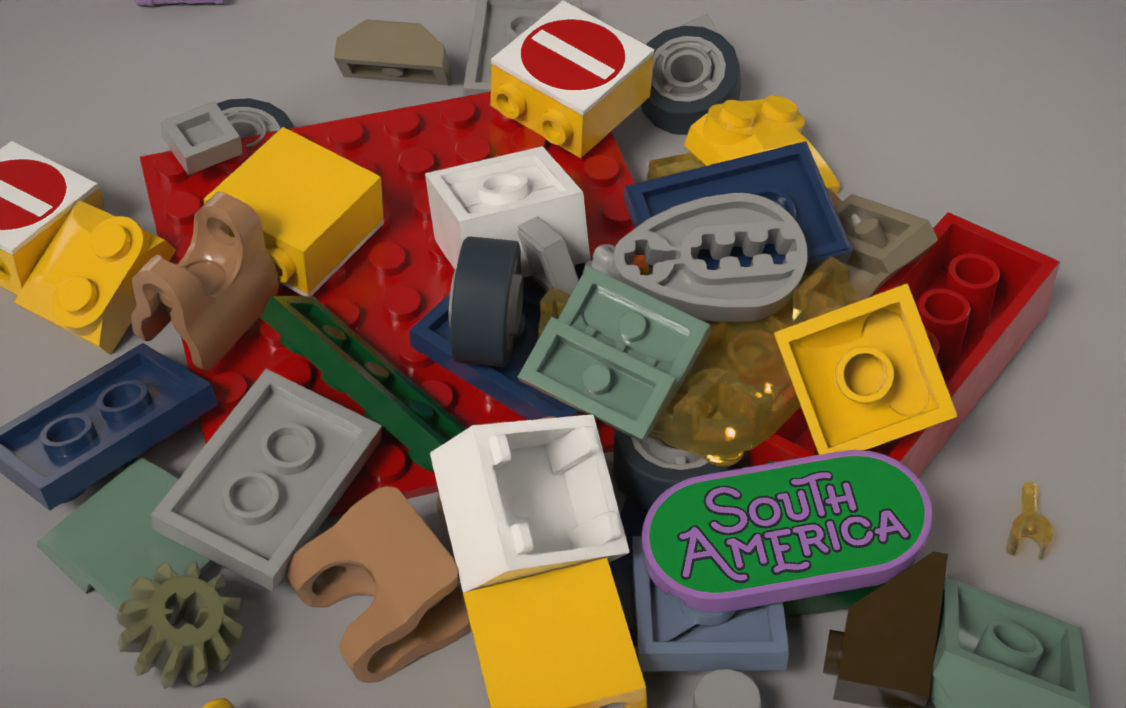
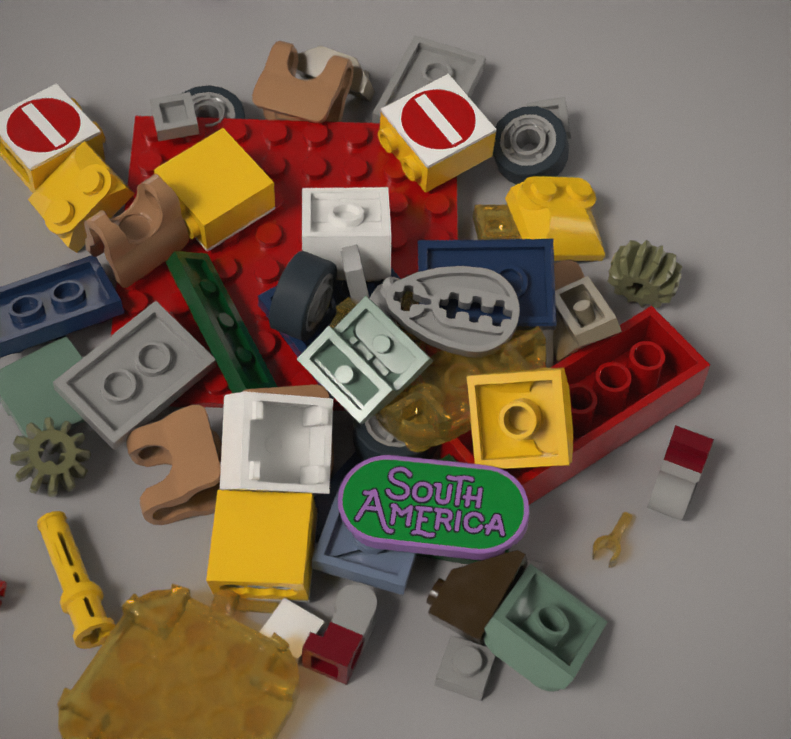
camera: 15 degrees right, 10 degrees up
none -> medium nougat piece [252,41,354,123]
none -> olive gear [607,240,682,308]
none -> leg [647,425,714,521]

